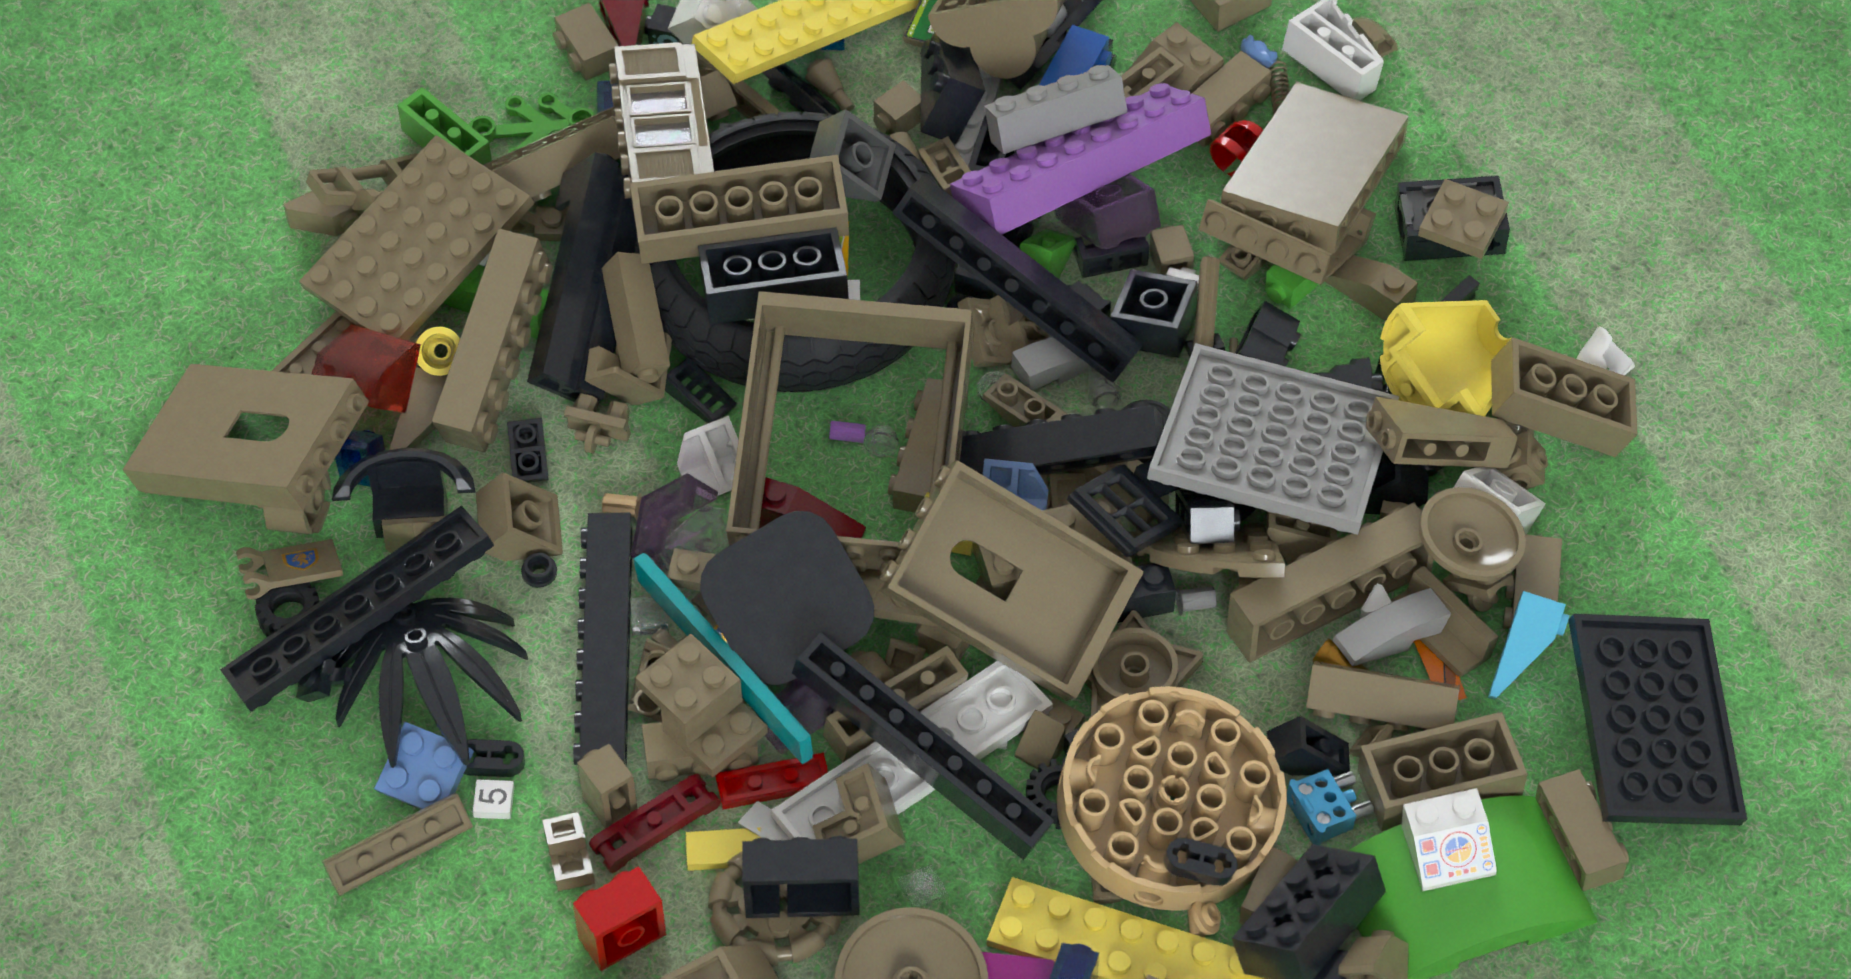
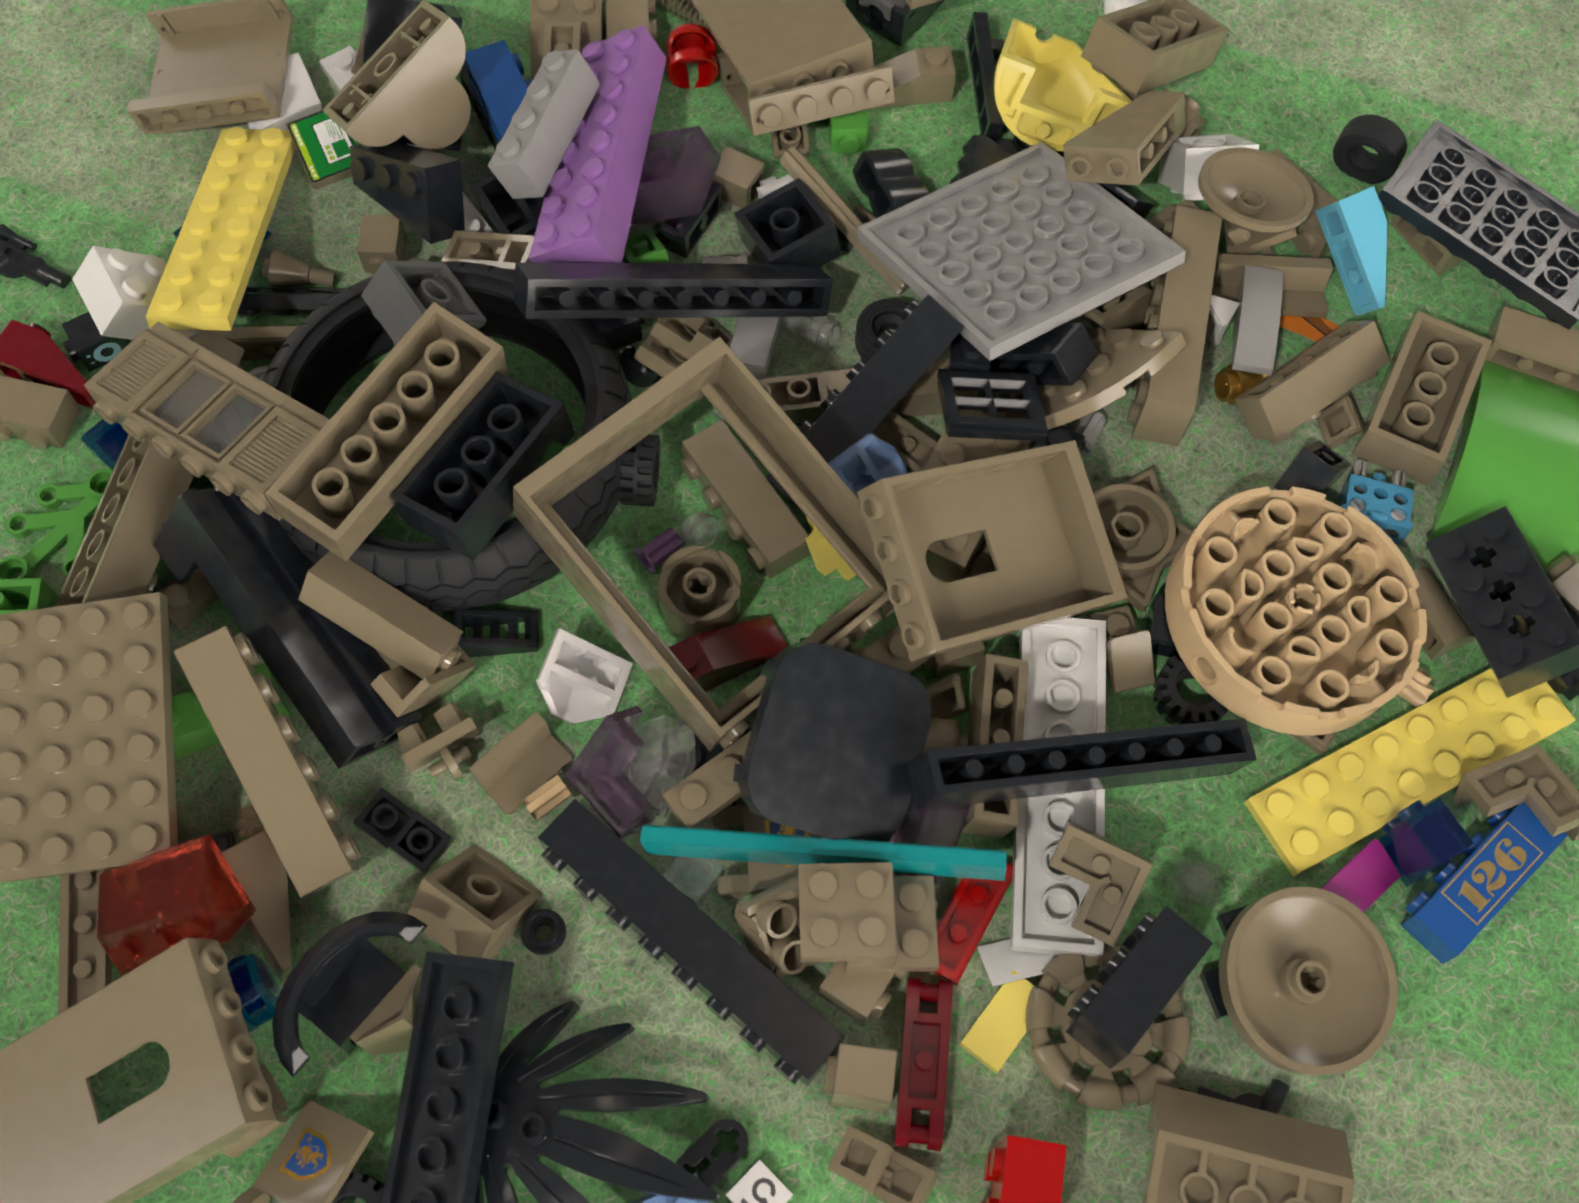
camera: 50 degrees left, 10 degrees up
light yellow plant [414,327,460,376] -> none
black beam [1164,838,1237,886] -> none
white slope [1402,788,1497,891] -> none
none -> dark tan panel [469,712,573,815]
none -> black tyre [619,434,660,507]
none -> dark tan brick [657,545,742,639]
none -> black tyre [1333,114,1407,184]

